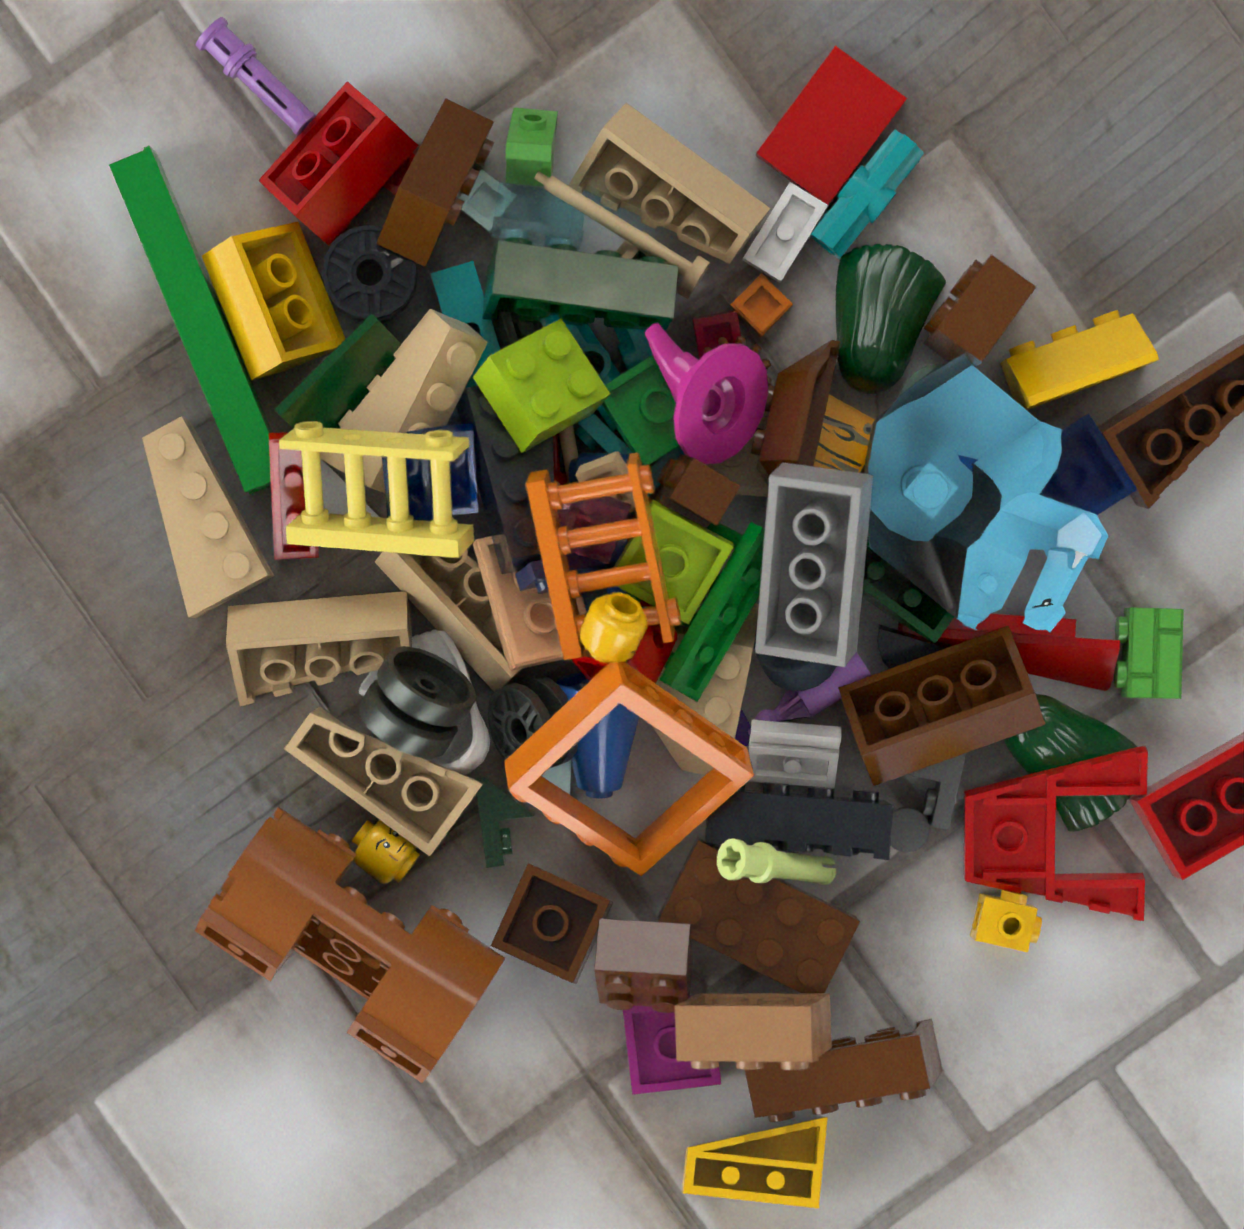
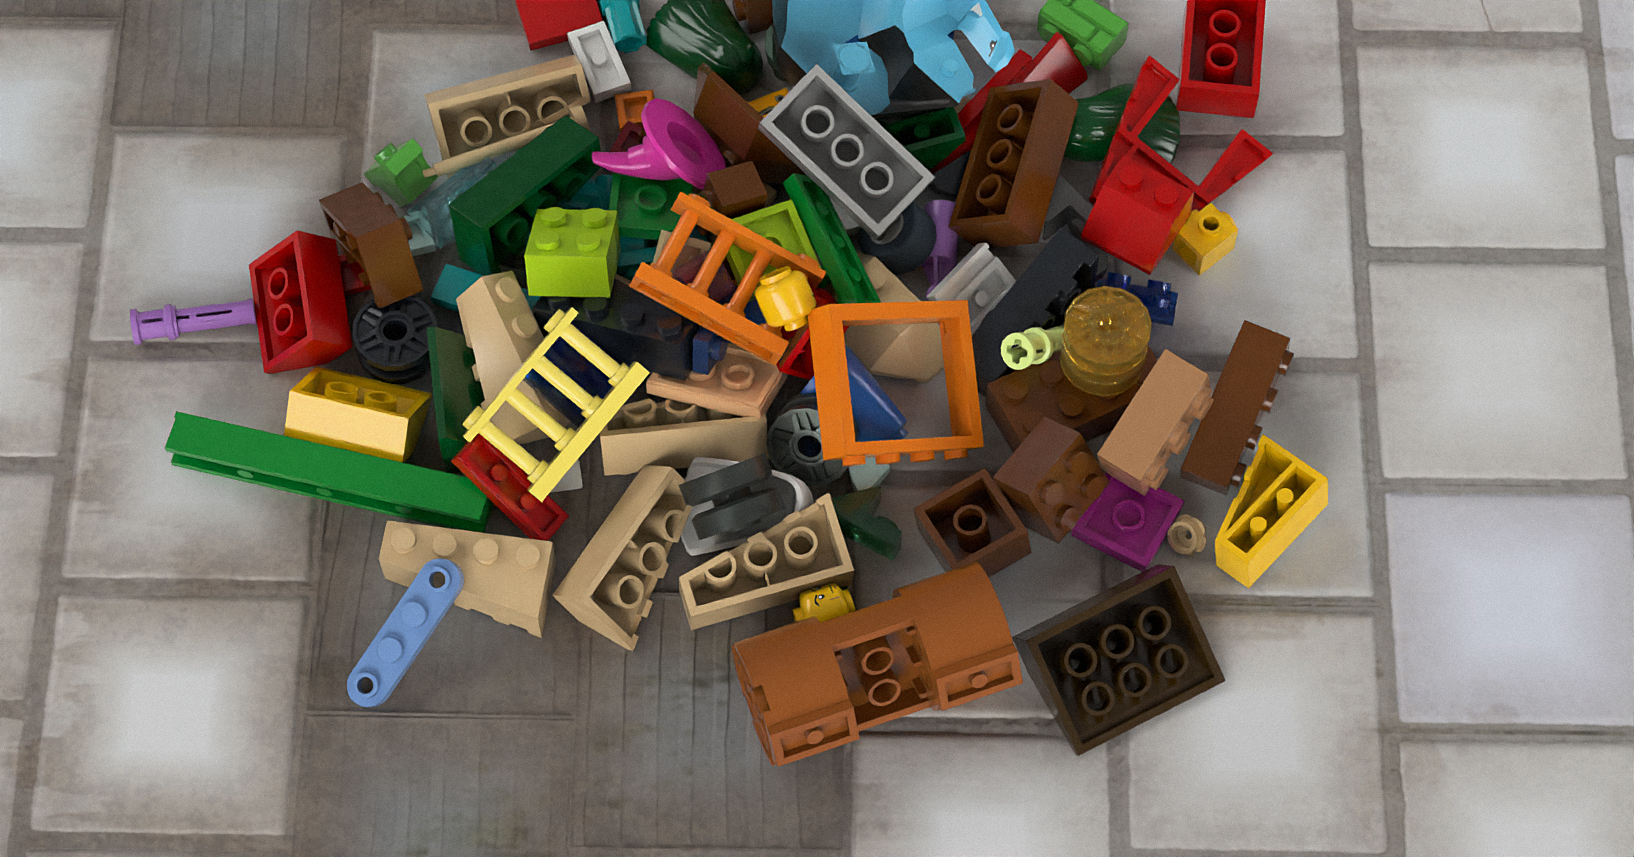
camera: 55 degrees left, 25 degrees down
none -> medium blue plate [347,559,464,707]
none -> dark brown slope [1012,564,1226,756]
none -> clear yellow wheel [1059,286,1152,396]
none -> red slope [1080,155,1194,276]
none -> clear blue slope [1092,272,1178,326]
none -> tan plate [1167,514,1207,555]

